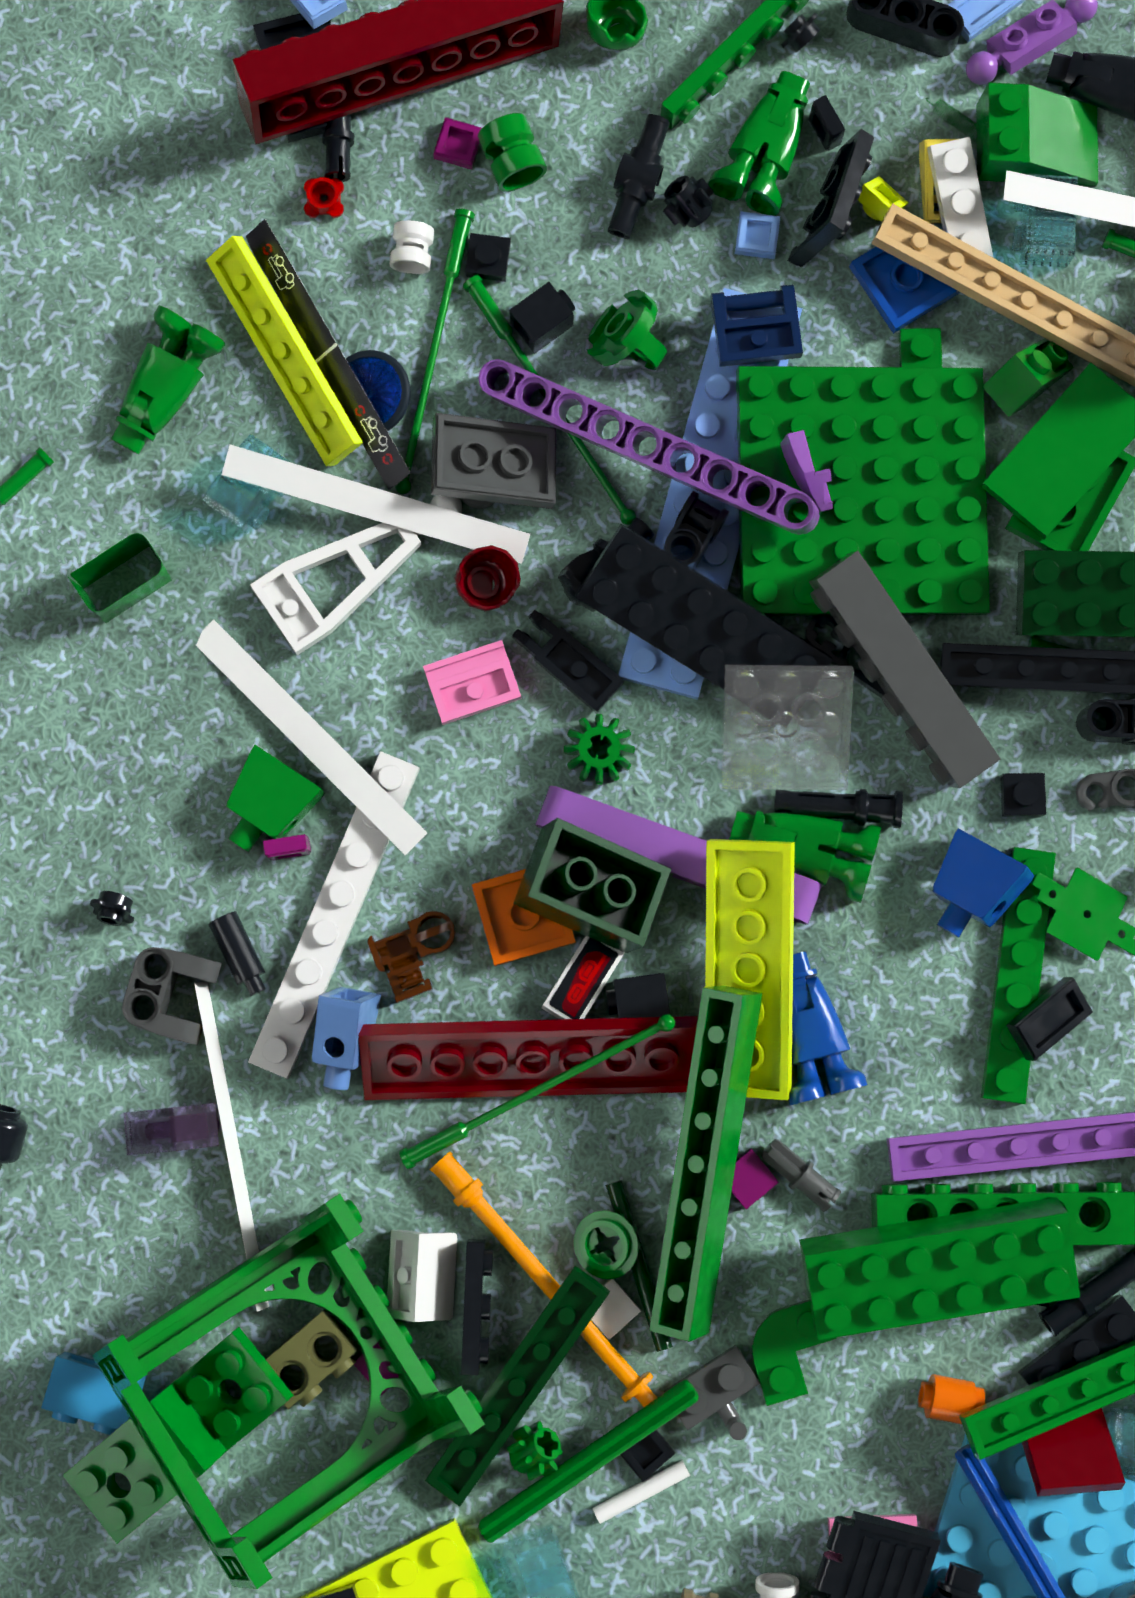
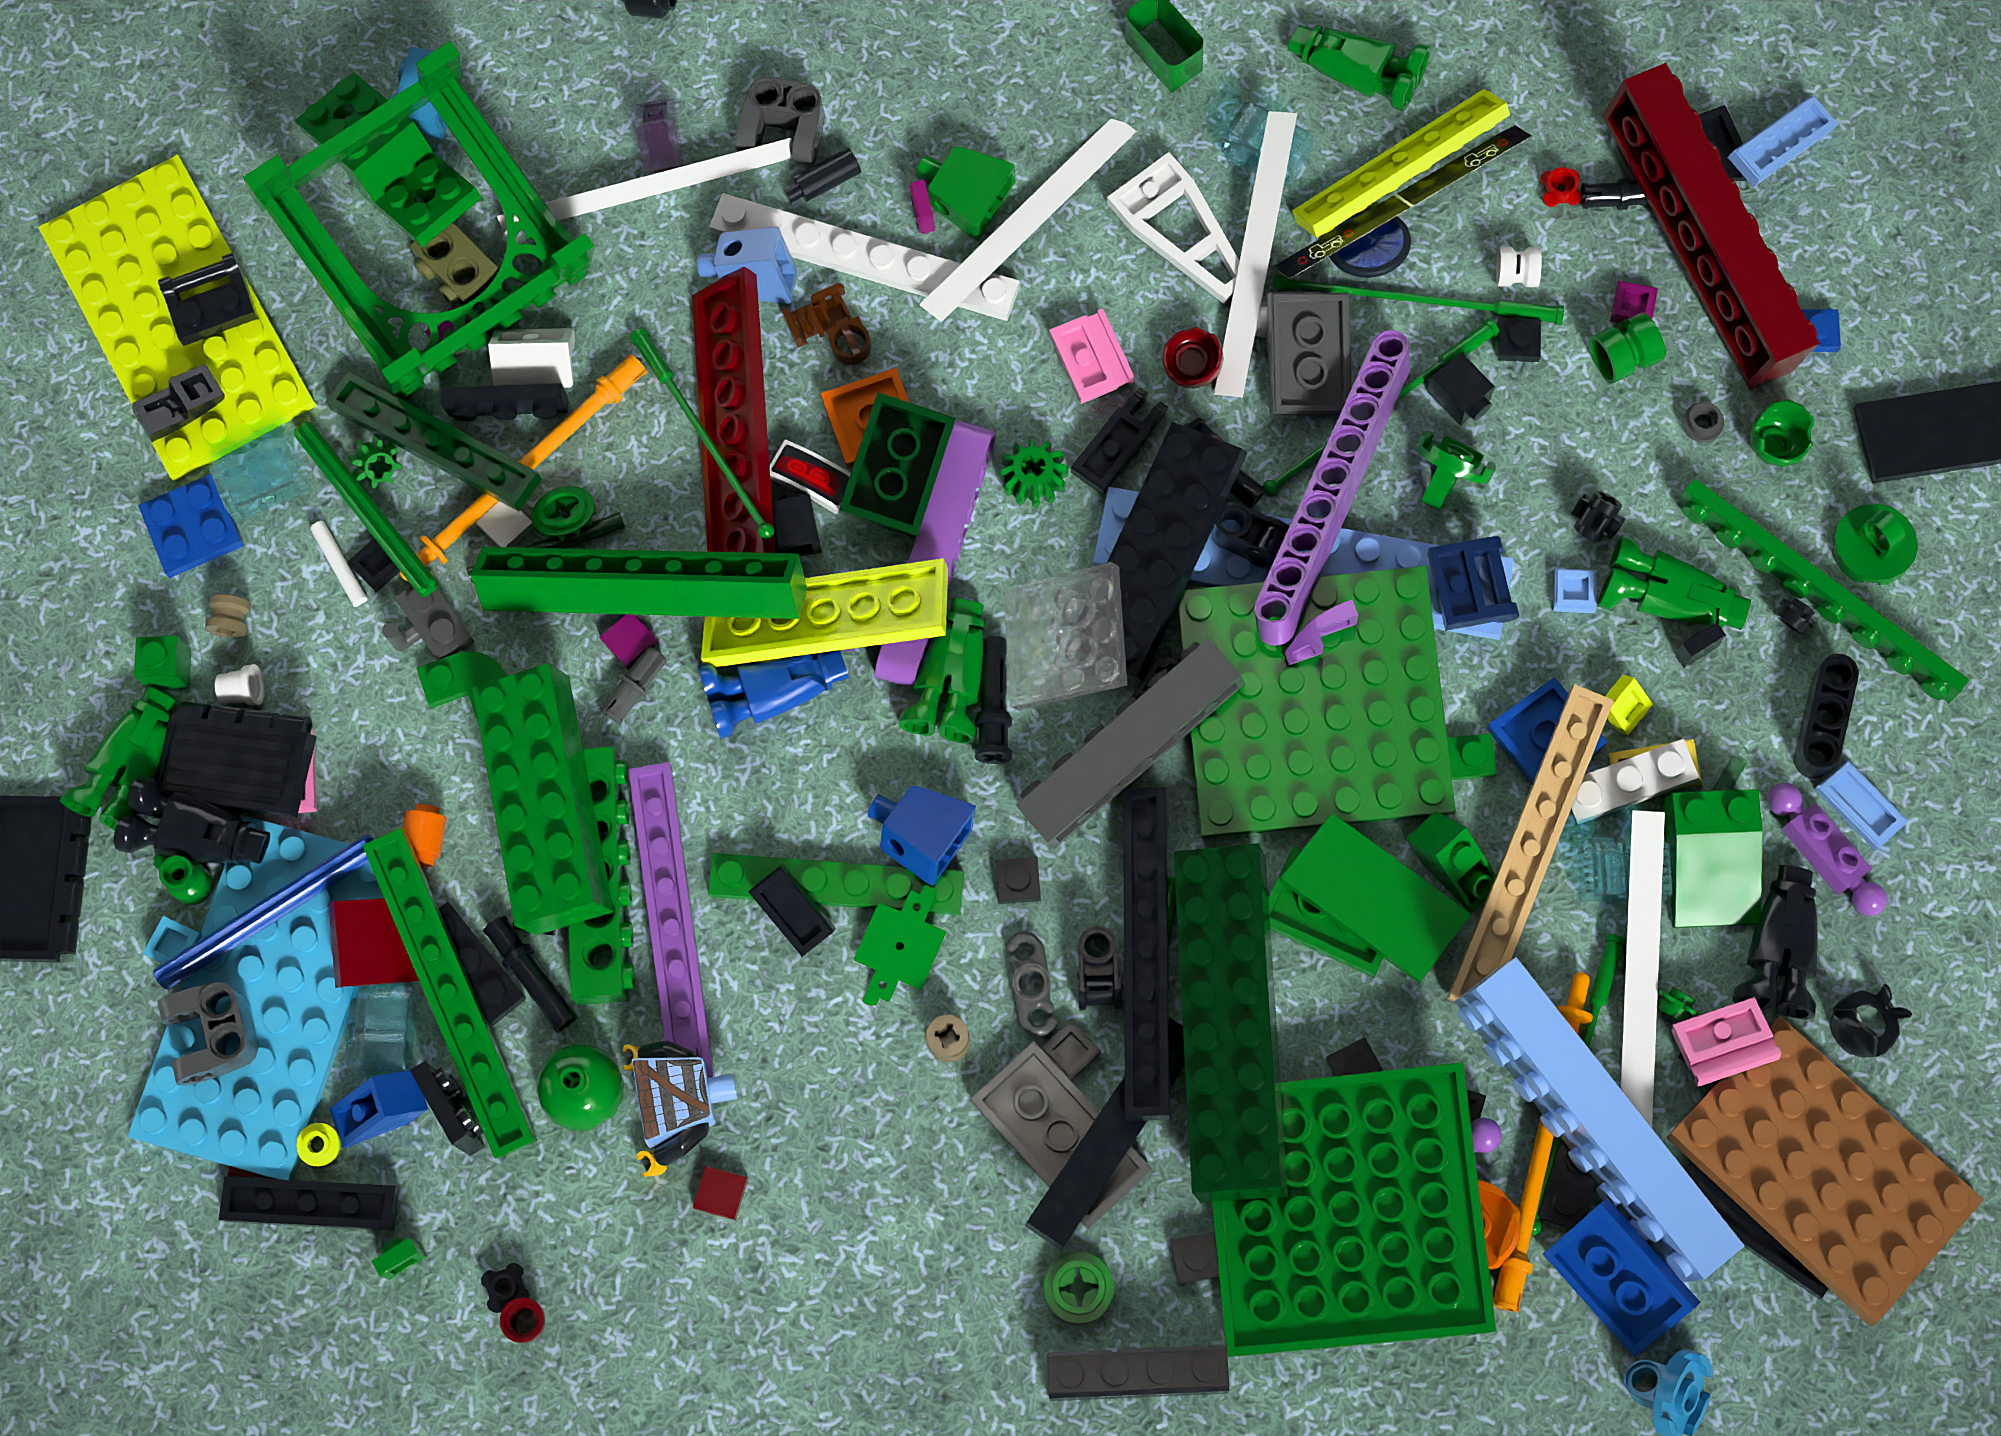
camera: 95 degrees right, 10 degrees down
black plate [90,891,134,926] -> none
black pin [608,114,670,239] -> none
black wing [787,129,874,267] -> none
none -> dark grey plate [1682,402,1724,442]

